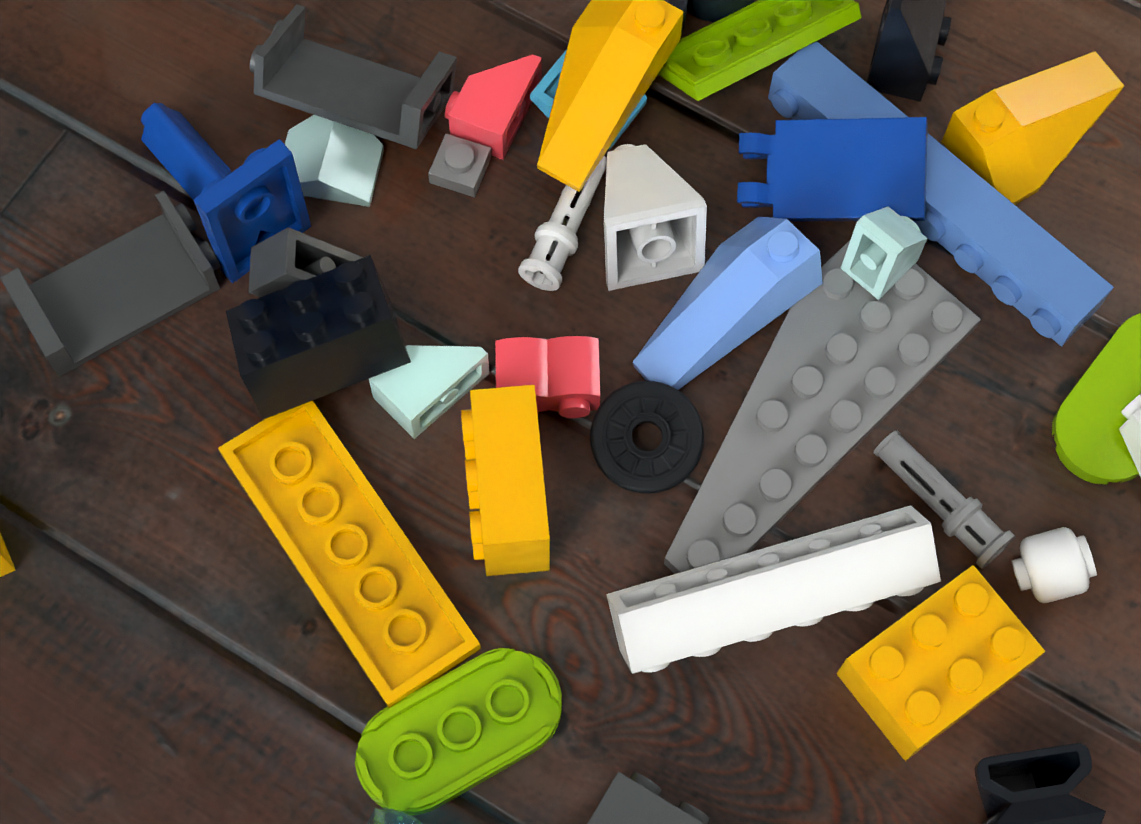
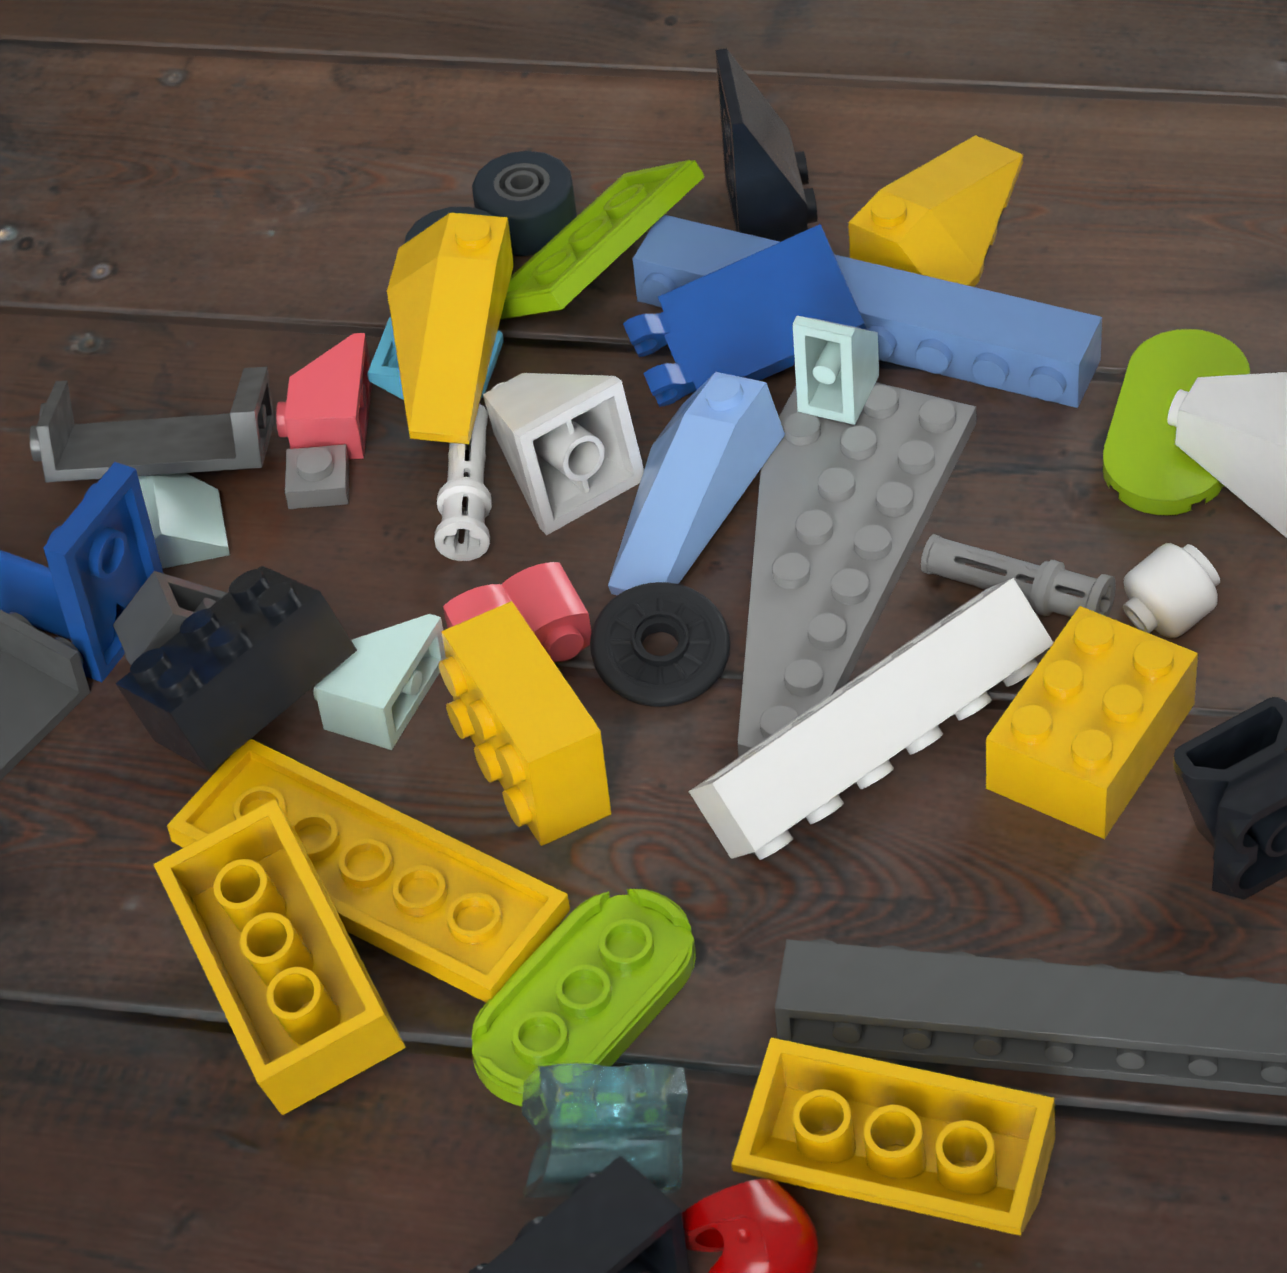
camera: 15 degrees left, 20 degrees down
none -> yellow brick [153,799,406,1115]

